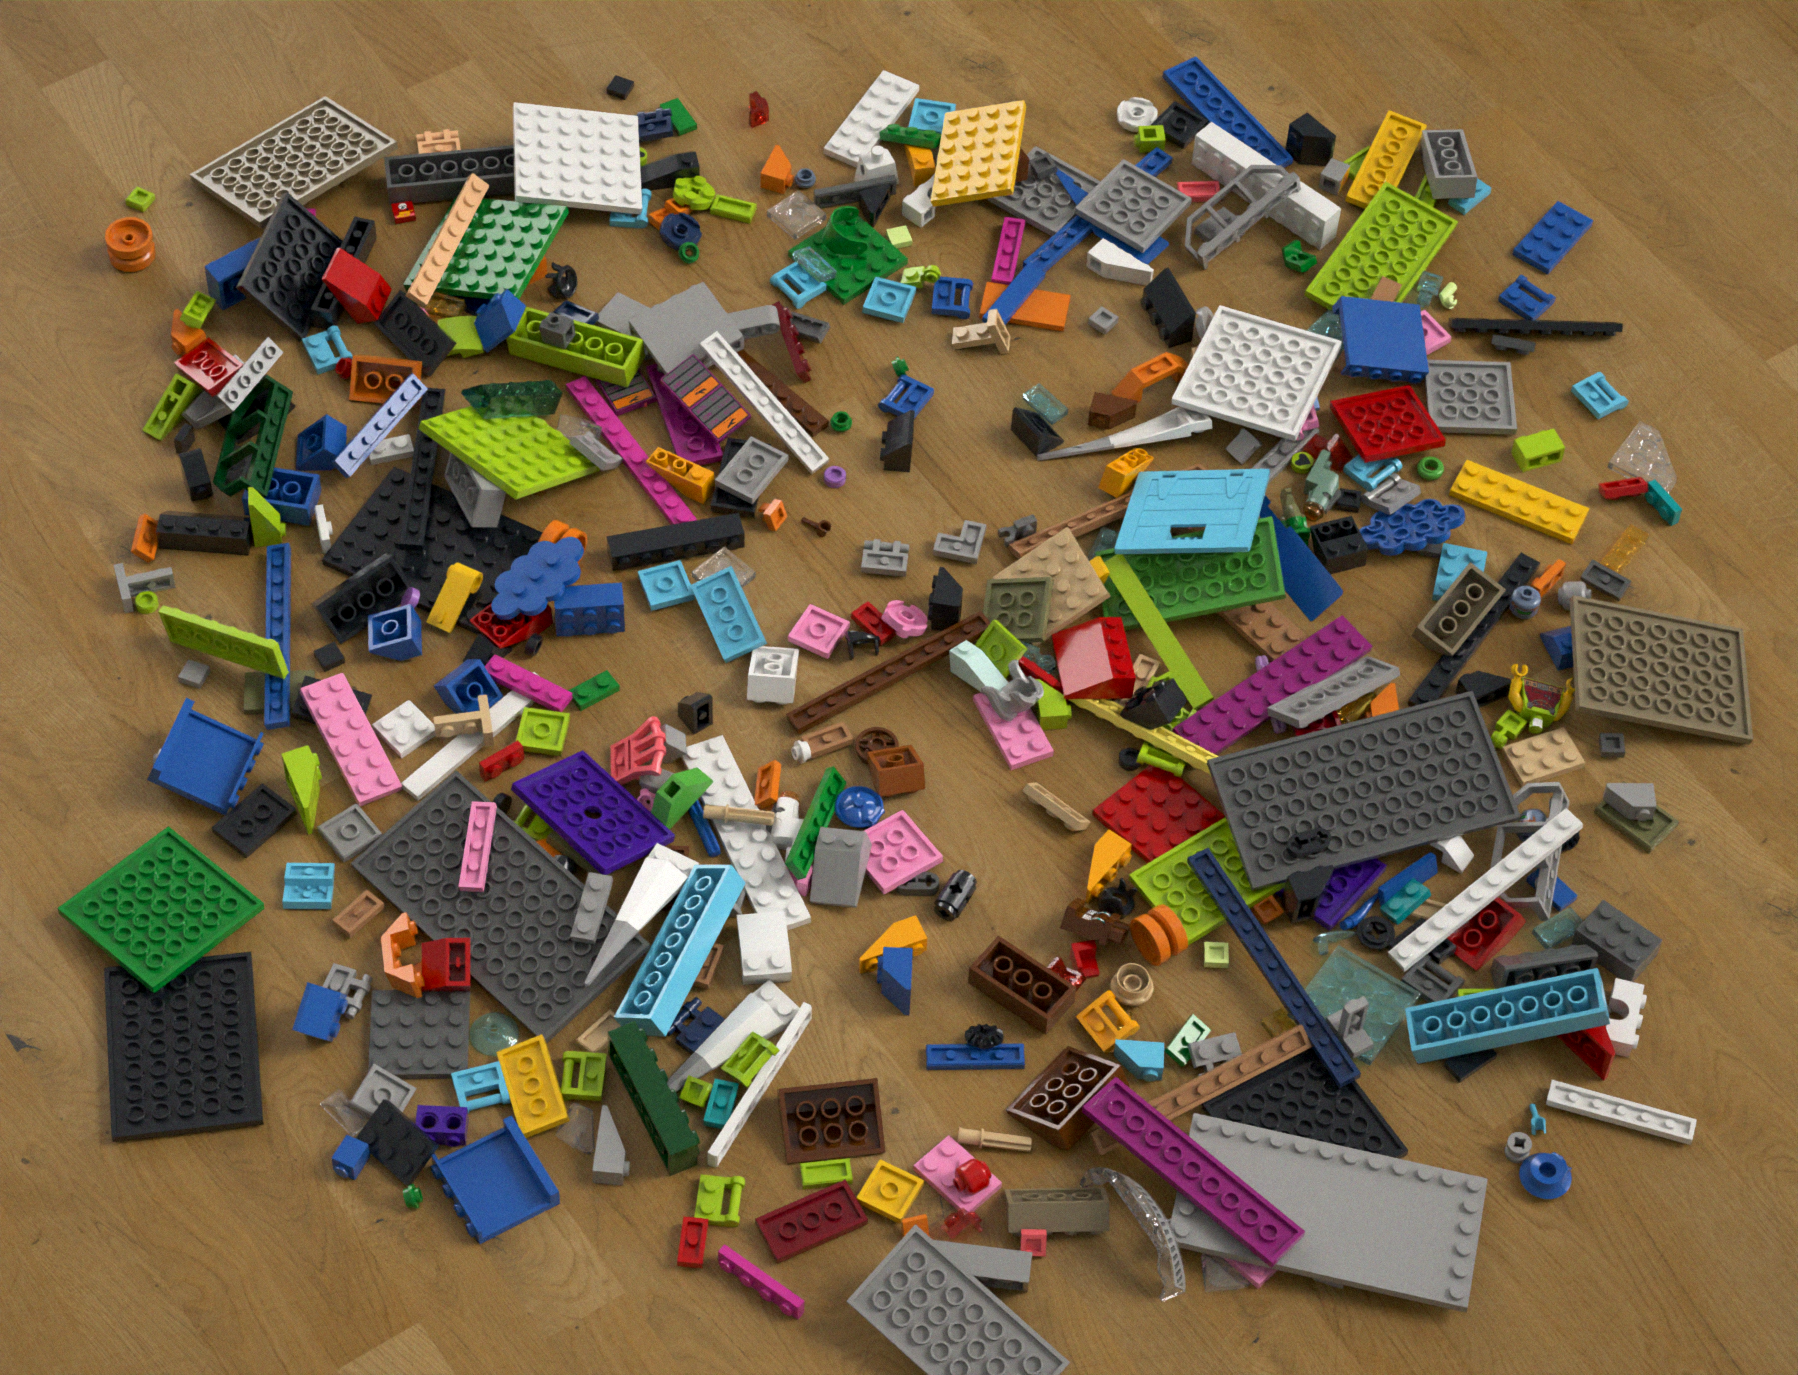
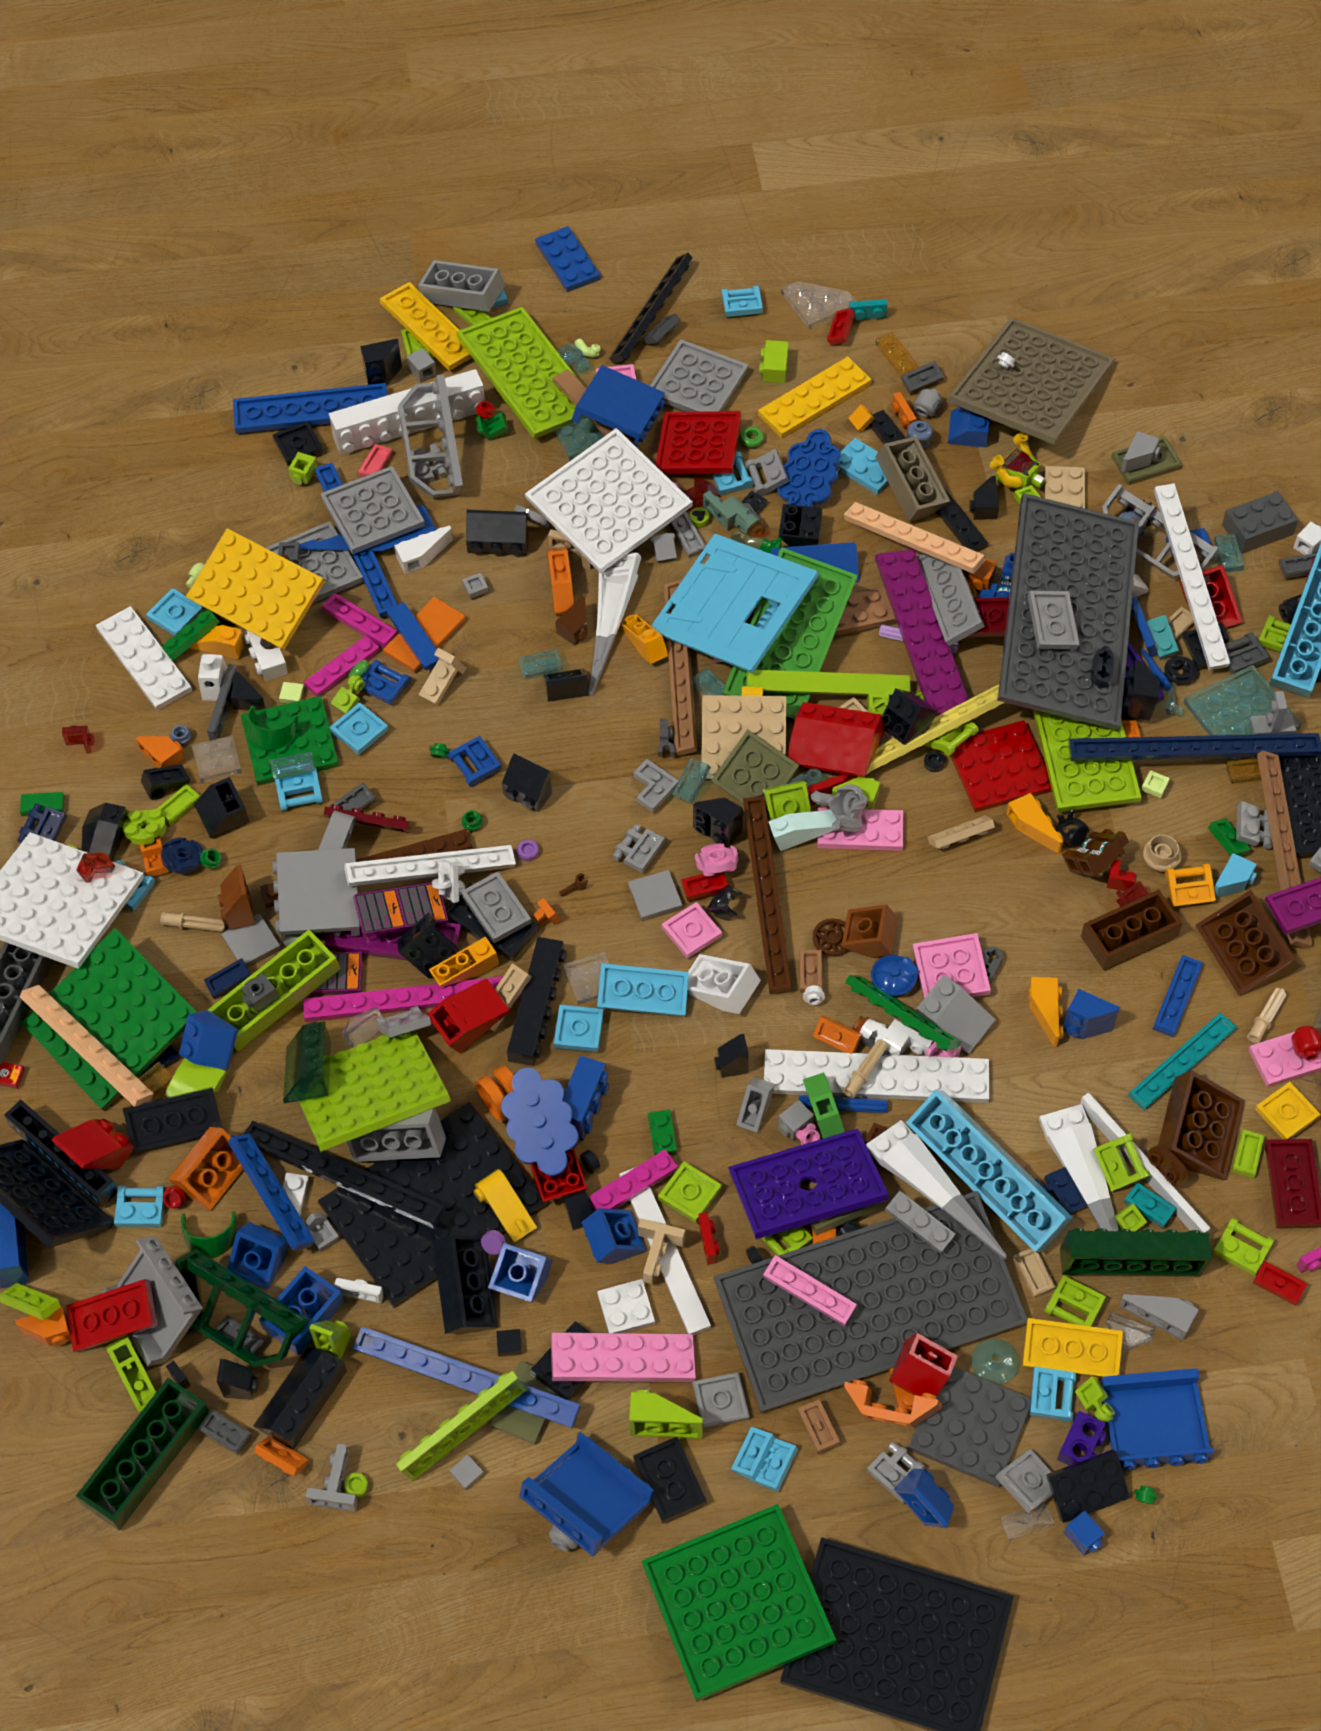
camera: 60 degrees left, 5 degrees up
black piece [545,262,578,299] -> none
coral plate [610,716,666,786] -> none
white slope [736,911,792,985] -> none
black piece [934,870,977,921] -> none
black gear [965,1024,1004,1049] -> none
white plate [1117,97,1158,132] -> none
orange wheel [1130,904,1188,966] -> none
dark grey slope [1490,944,1598,989] -> none
blue plate [1498,274,1556,320] -> none
dark grey plate [1599,733,1625,758] -> none
none -> clear red bracket [76,852,115,883]
none -> dark green brick [76,1378,210,1531]
none -> black plate [141,764,190,800]
none -> tan axle [160,912,226,932]
none -> green piece [181,1211,237,1259]
none -> black slope [194,777,249,838]
none -> dark grey plate [197,1409,252,1456]
none -> dark orange slope [218,864,255,930]
none -> dark pink plate [304,635,380,697]
none -> light grey tile [305,1213,340,1252]
none -> bright green piece [348,660,369,678]
none -> black bracket [397,912,460,978]
none -> red slope [427,978,510,1053]
none -> white hips [432,860,465,903]
none -> red plate [475,401,494,419]
none -> tan plate [490,963,532,1031]
none -> light grey tile [628,870,682,921]
none -> clear light blue plate [672,758,711,804]
none -> light nougat plate [844,502,985,574]
none -> light orange tile [848,404,875,432]
none -> white plate [997,352,1015,369]
none -> light grey plate [1027,591,1079,649]
none -> lime plate [1075,1376,1115,1423]
none -> teal tile [1128,1012,1237,1111]
none -> reddish brown plate [1148,1144,1188,1186]

